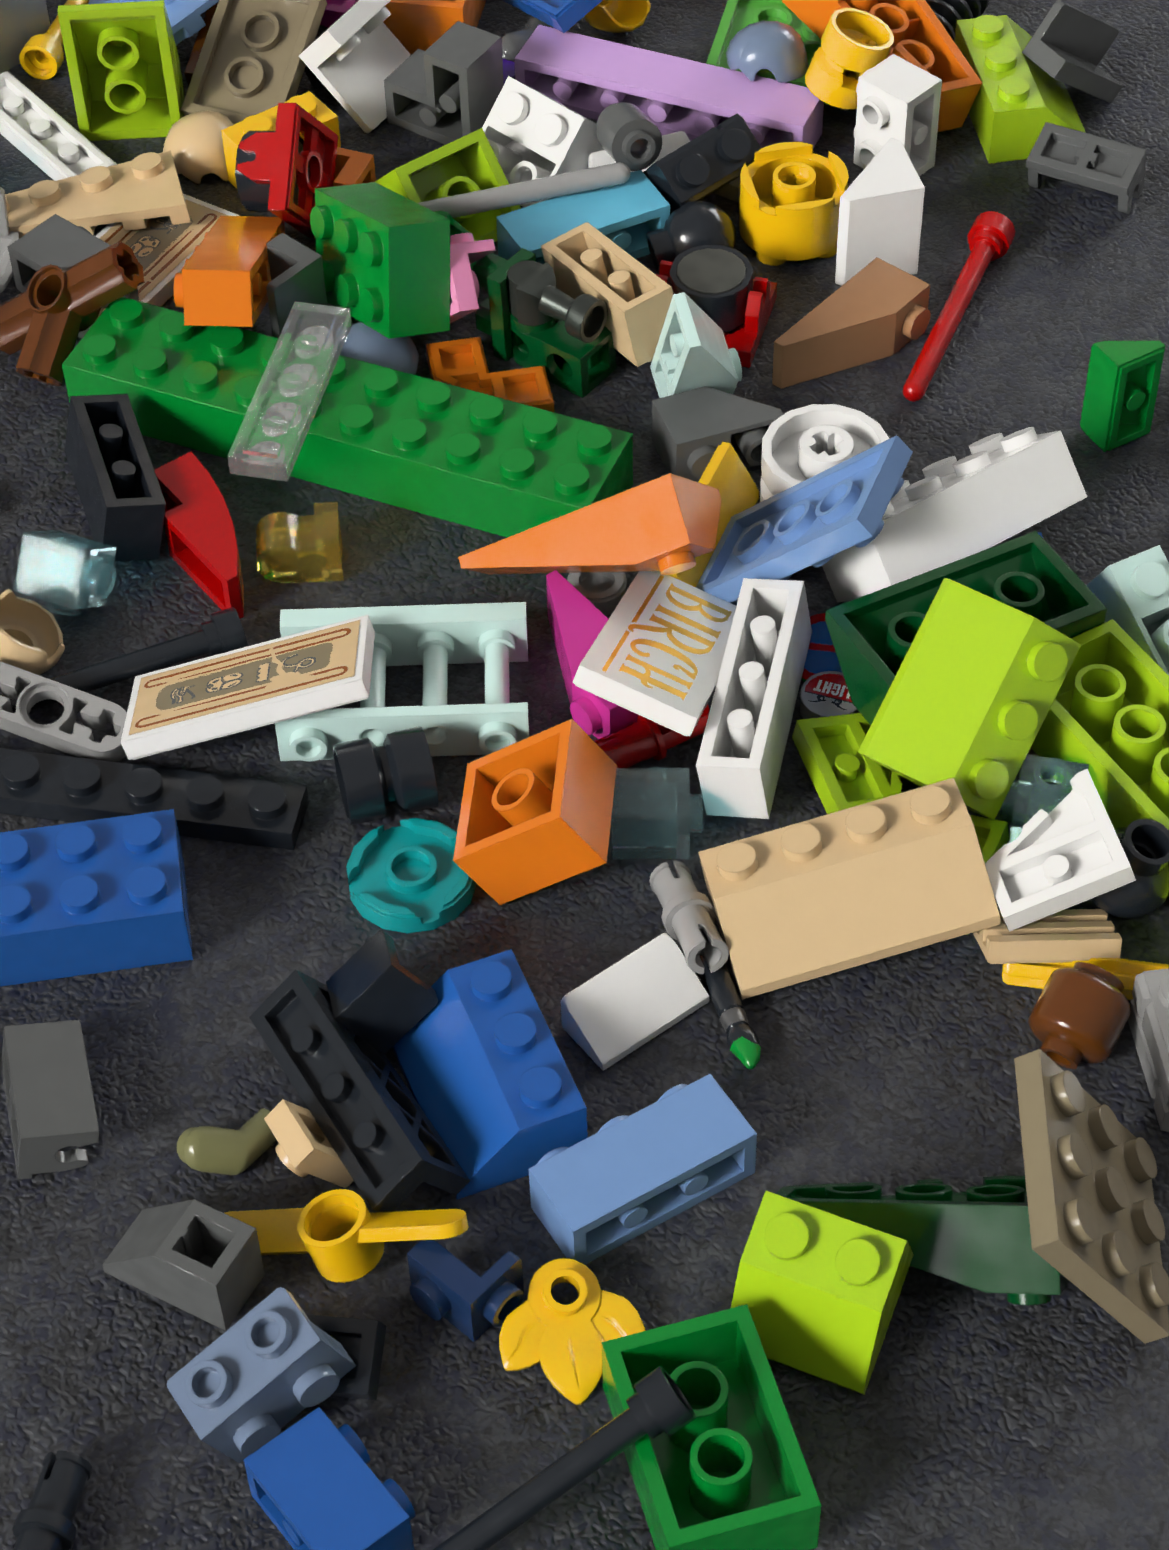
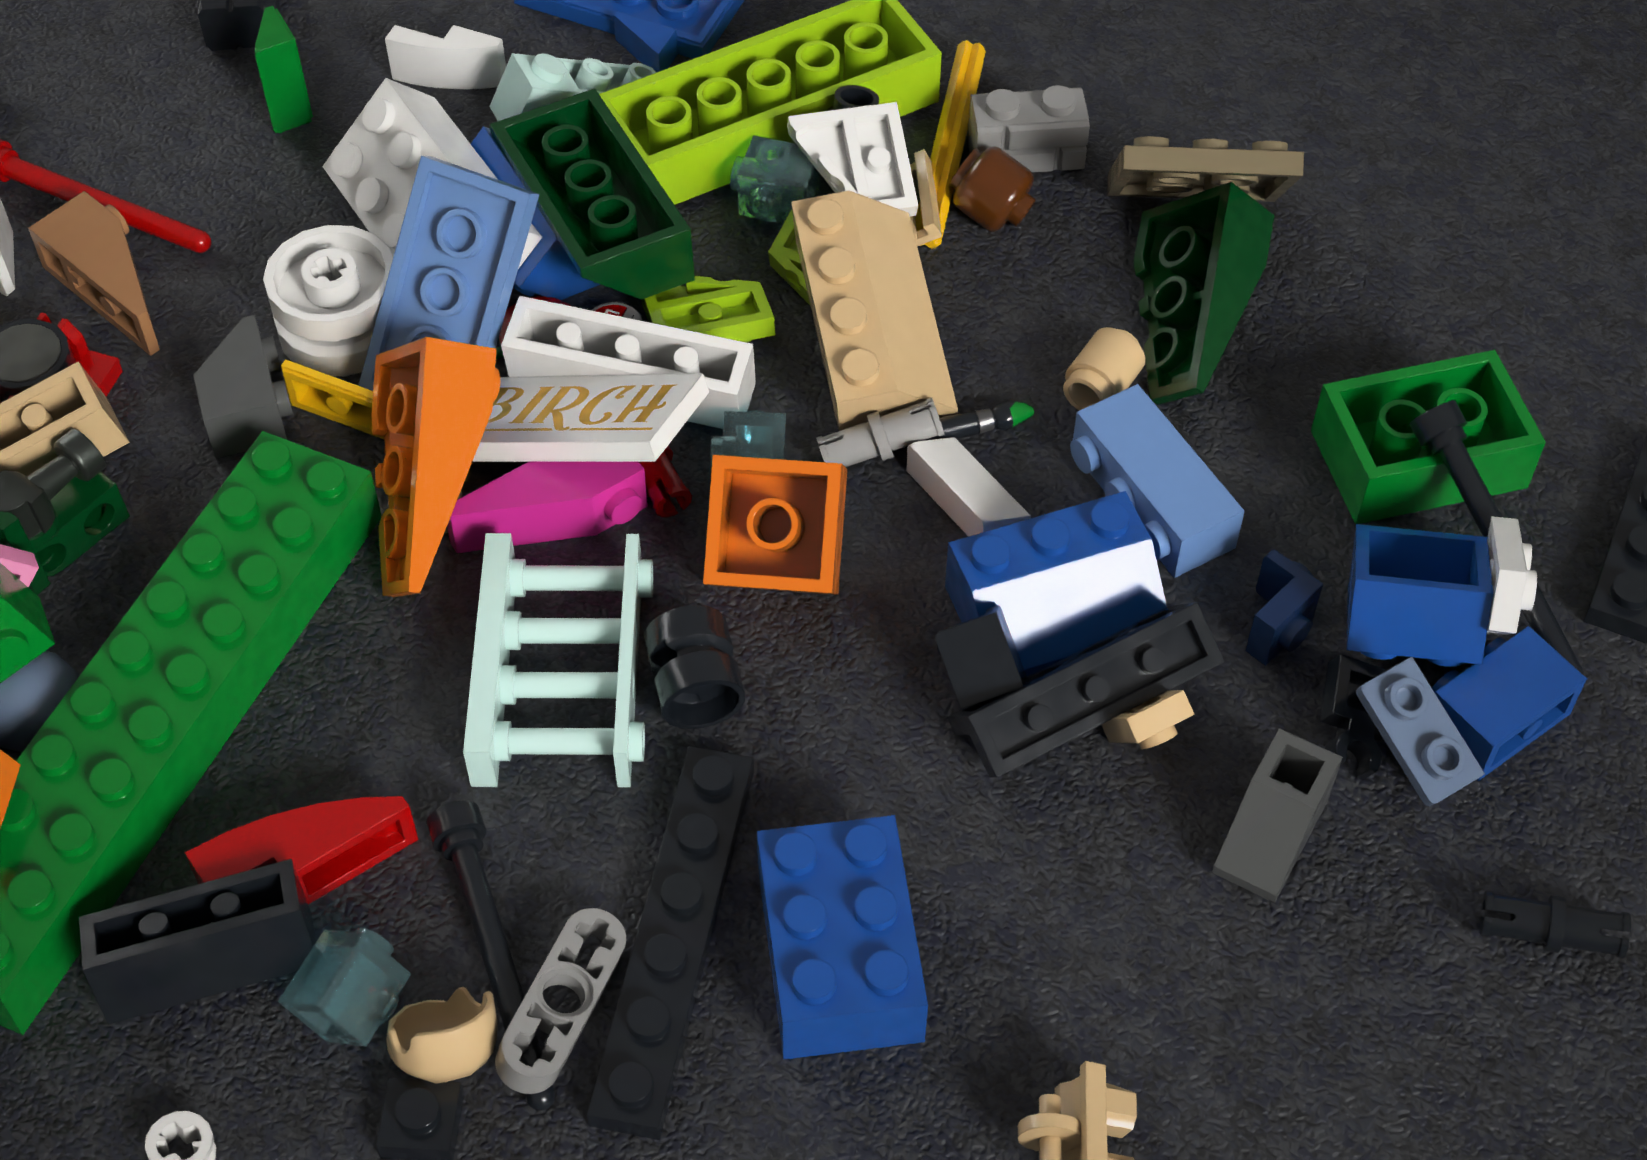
camera: 90 degrees left, 5 degrees up
dark grey hinge [1,1020,99,1180] -> none
tile [121,615,375,760] -> none
olive arm [177,1108,277,1176] -> none
yellow piece [224,1189,469,1283] -> none
clear plate [227,301,352,482] -> none
clear yellow leg [256,502,344,583] -> none
teal tile [346,818,477,934] -> none
orange tile [426,337,554,412] -> none
yellow plate [499,1258,646,1405] -> none
light aqua slope [650,292,742,398] -> none
lime slope [731,1191,914,1395] -> none
lime slope [857,578,1081,820] -> none
none -> tan brick [1063,327,1145,411]
none -> blue piece [1347,524,1493,667]
none -> white wing [1487,516,1537,636]

